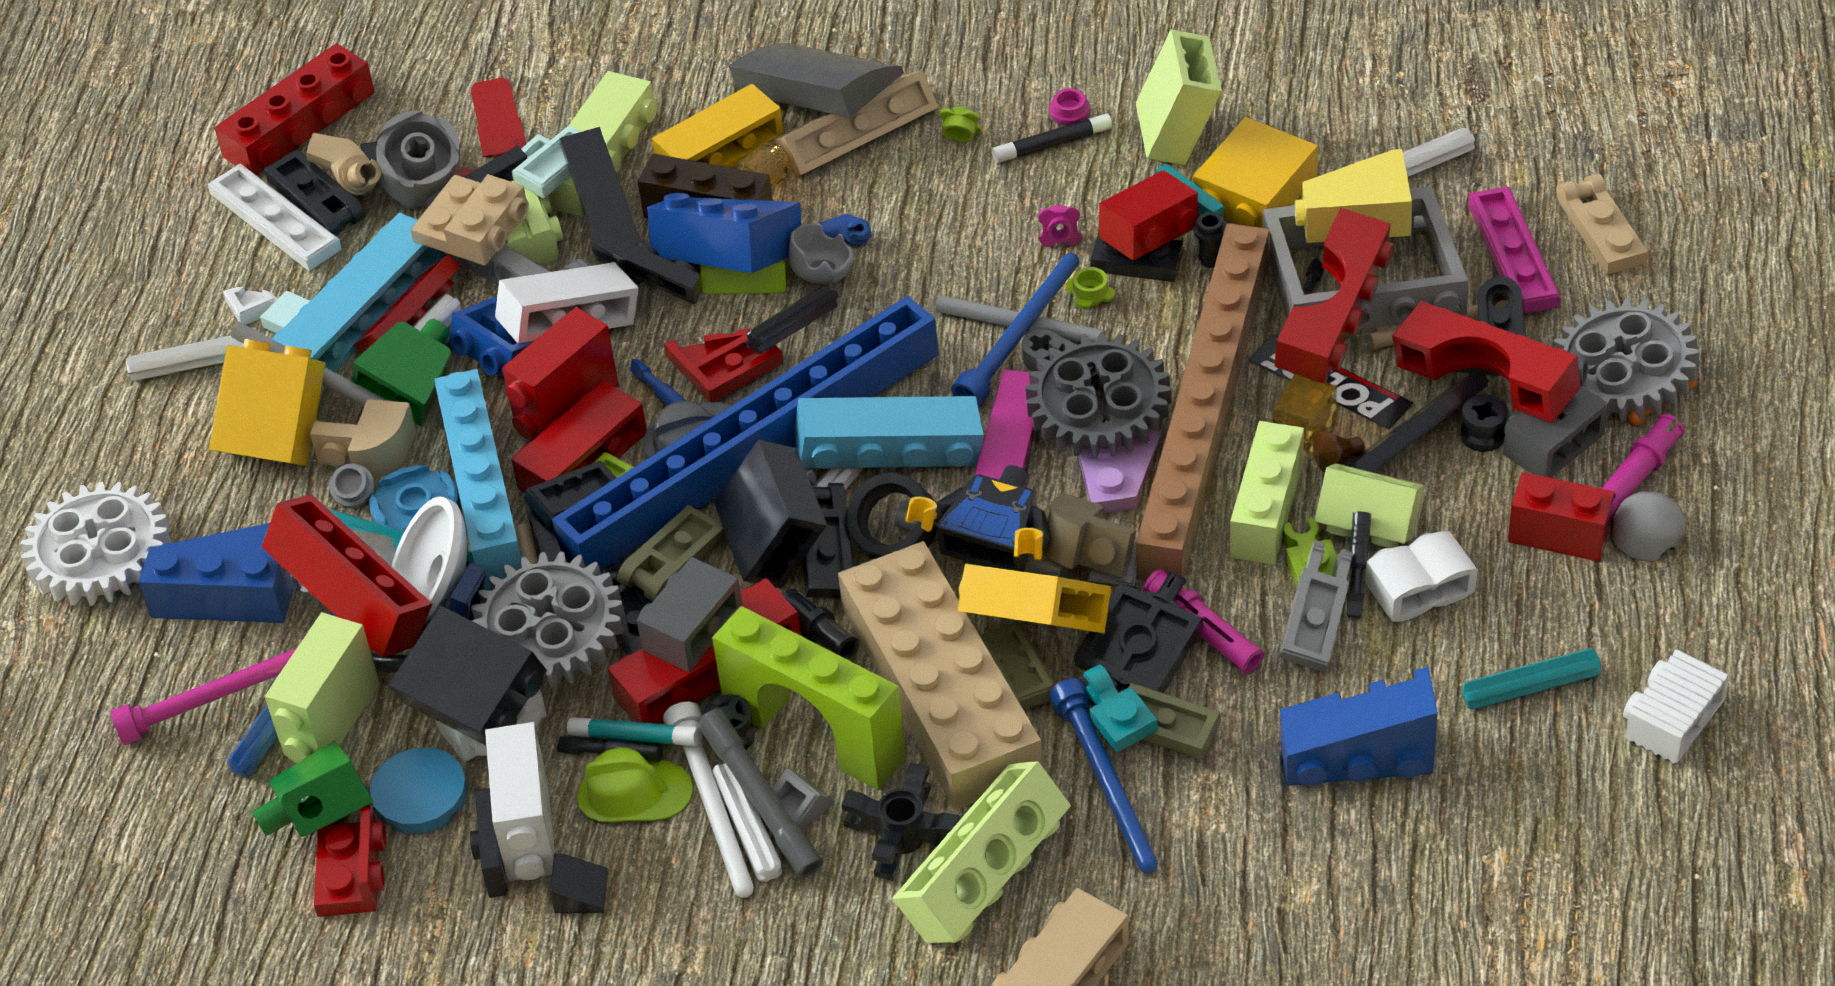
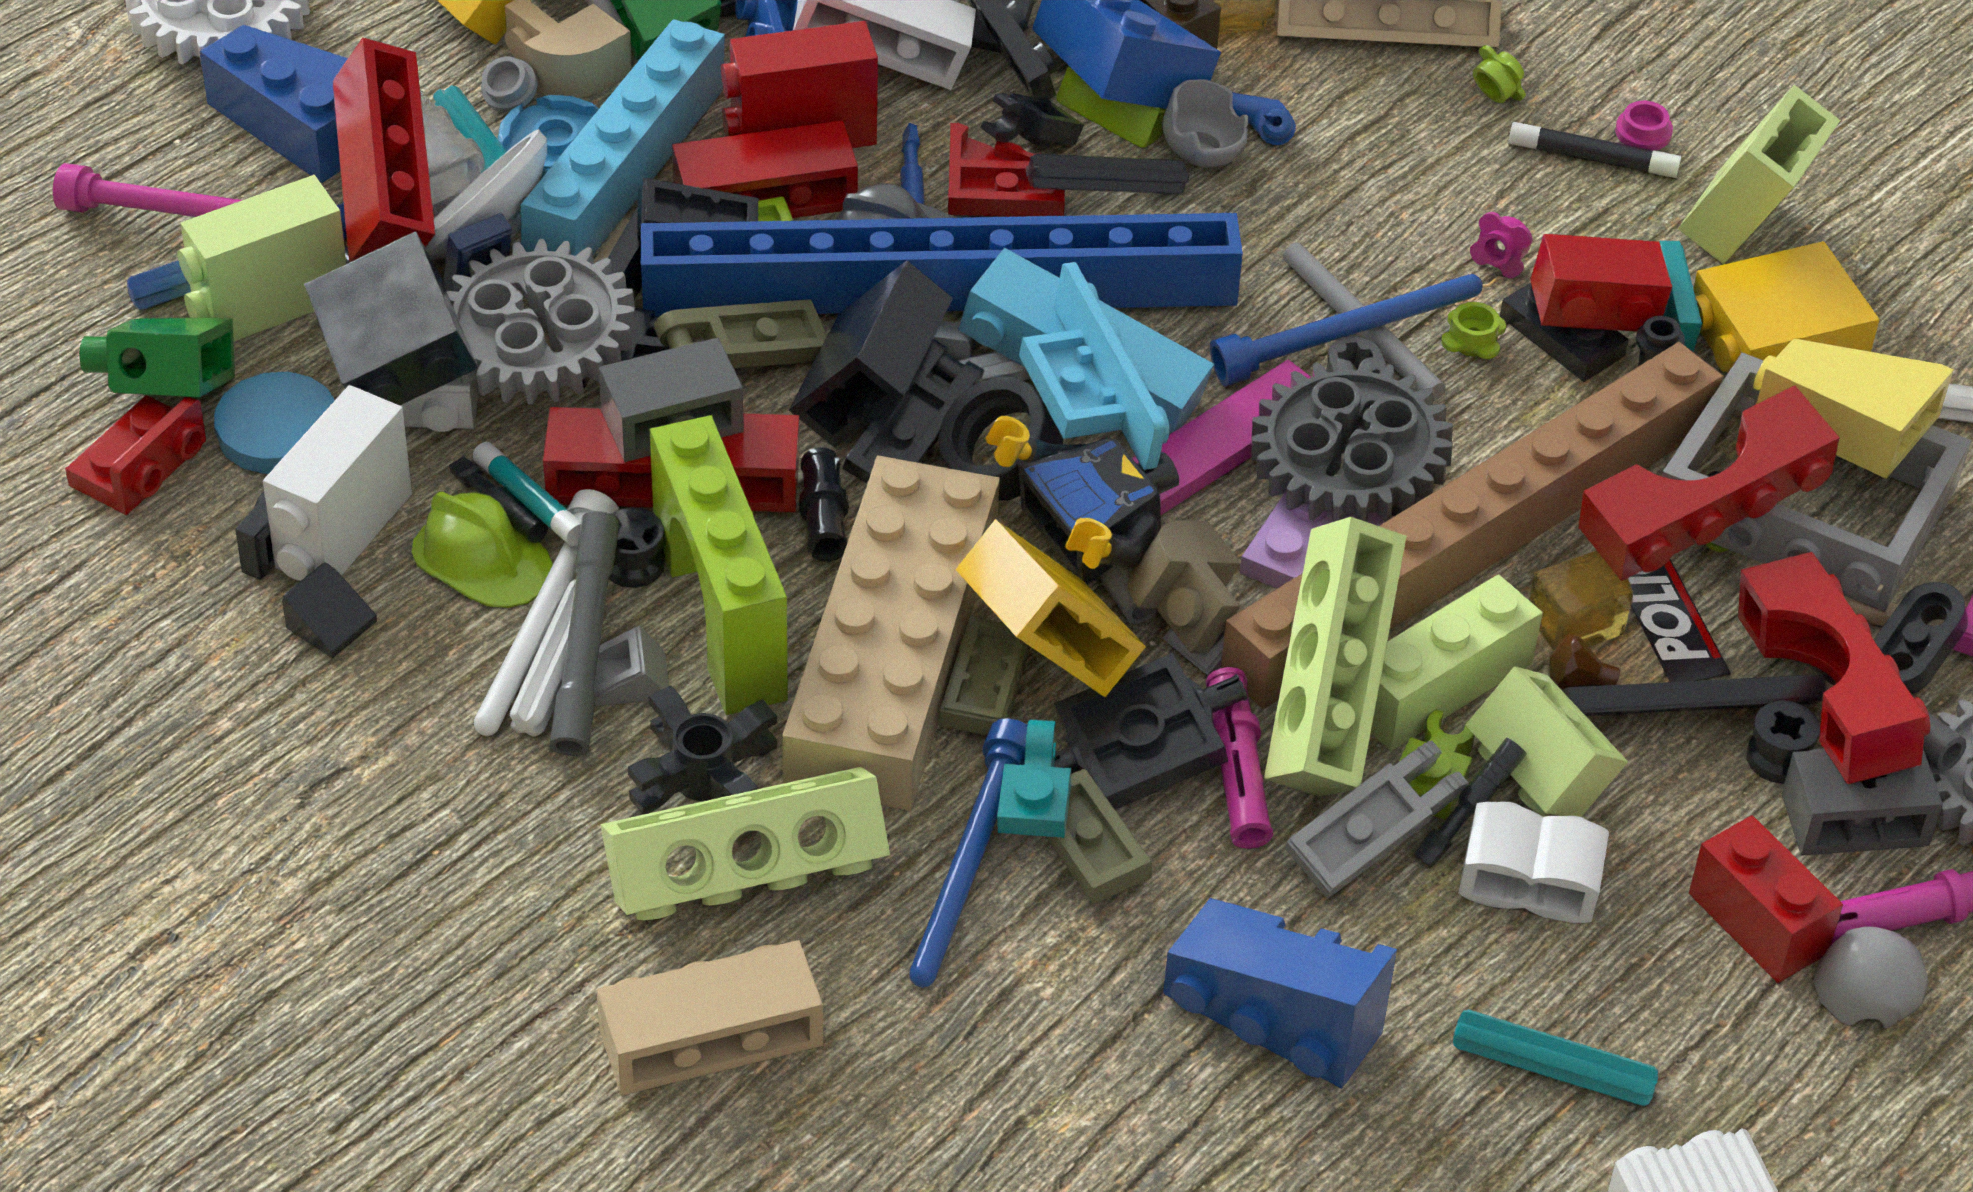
camera: 30 degrees right, 0 degrees up
none -> black plate [980,93,1084,147]
none -> medium azure bracket [1019,262,1169,470]
none -> yellowish green brick [1264,517,1407,796]

